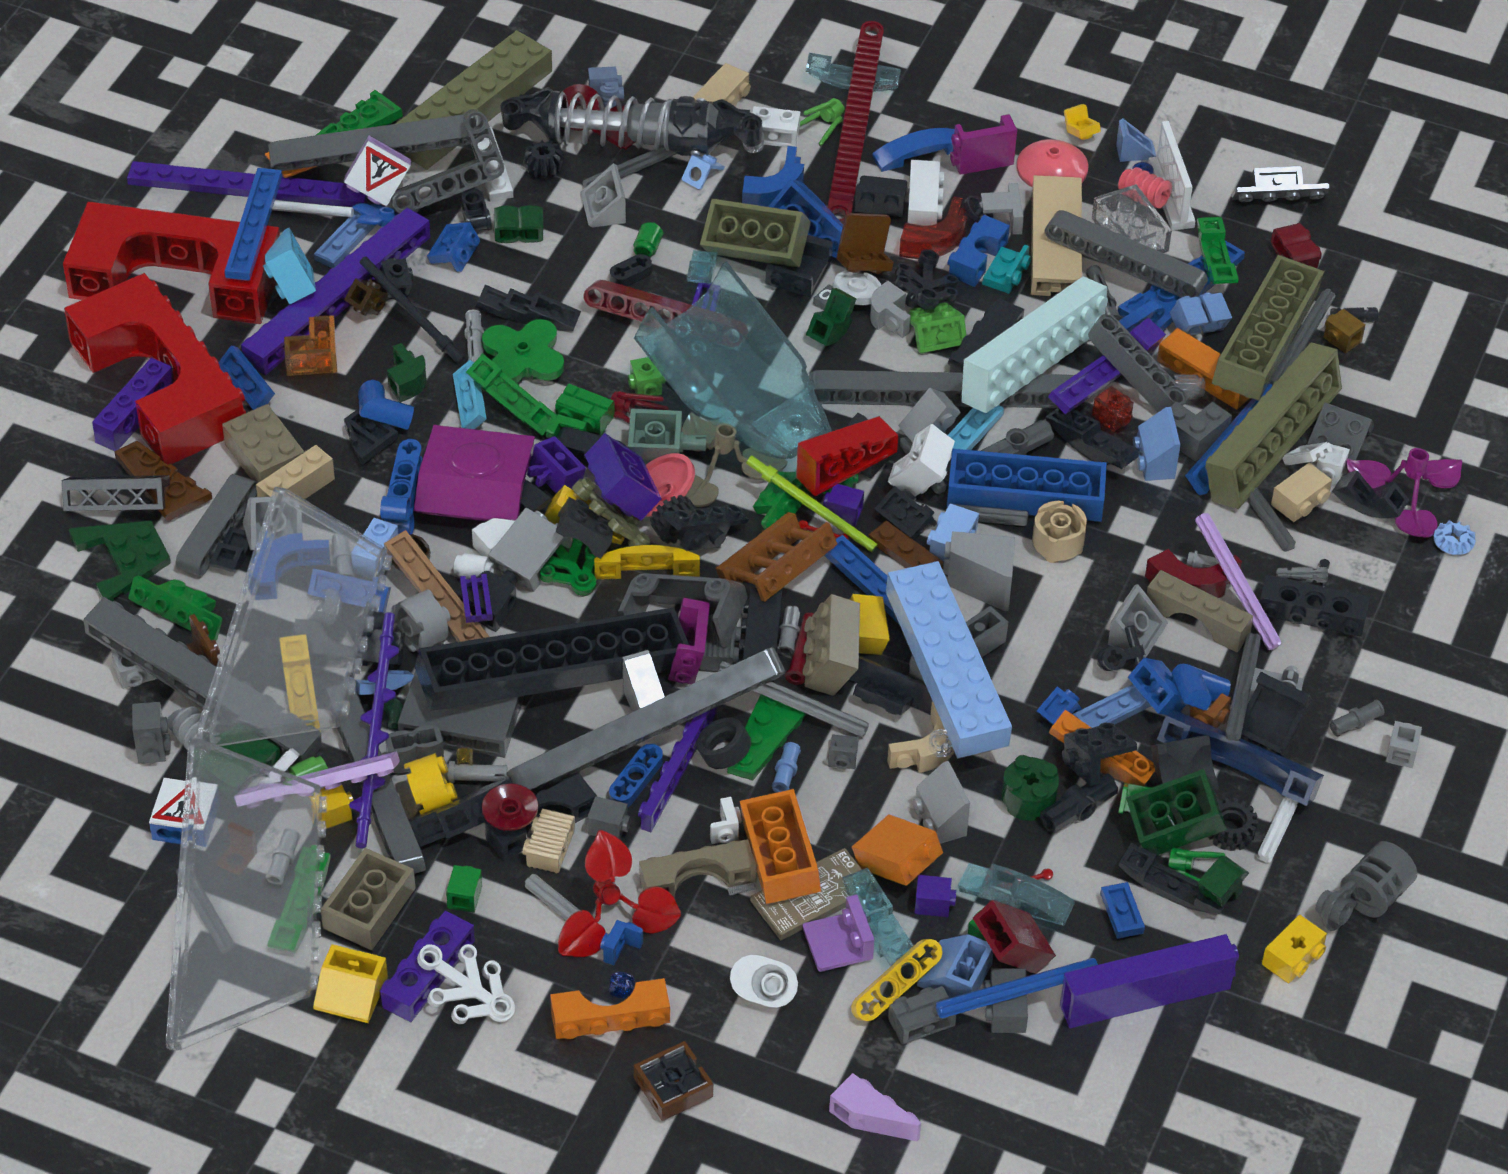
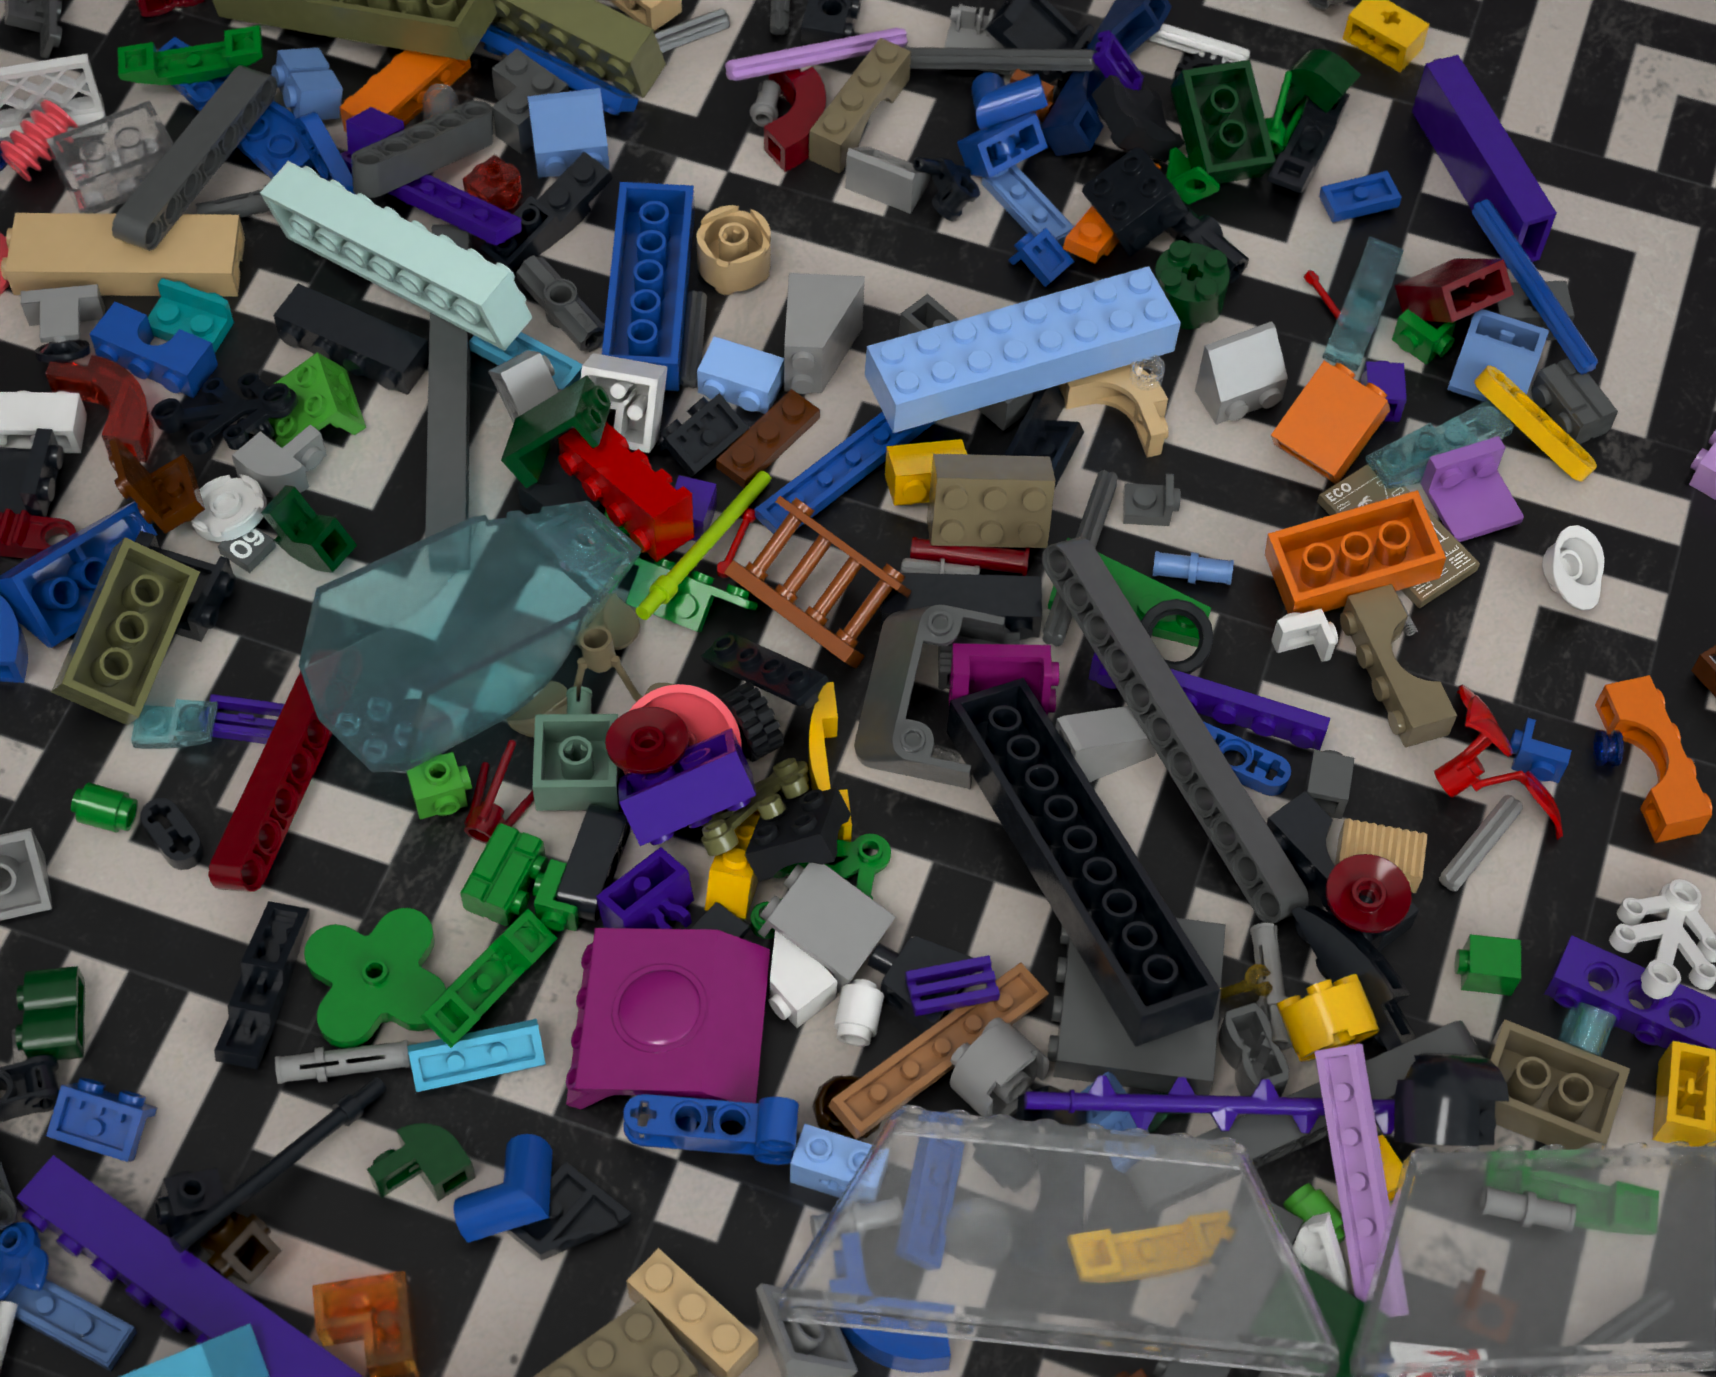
camera: 95 degrees left, 10 degrees up
none -> dark green panel [501,375,611,488]
none -> dark red dish [605,707,689,774]
none -> dark purple tile [1092,30,1144,90]
none -> black brick [1394,1053,1509,1146]
none -> clear light blue piece [1557,1002,1617,1057]

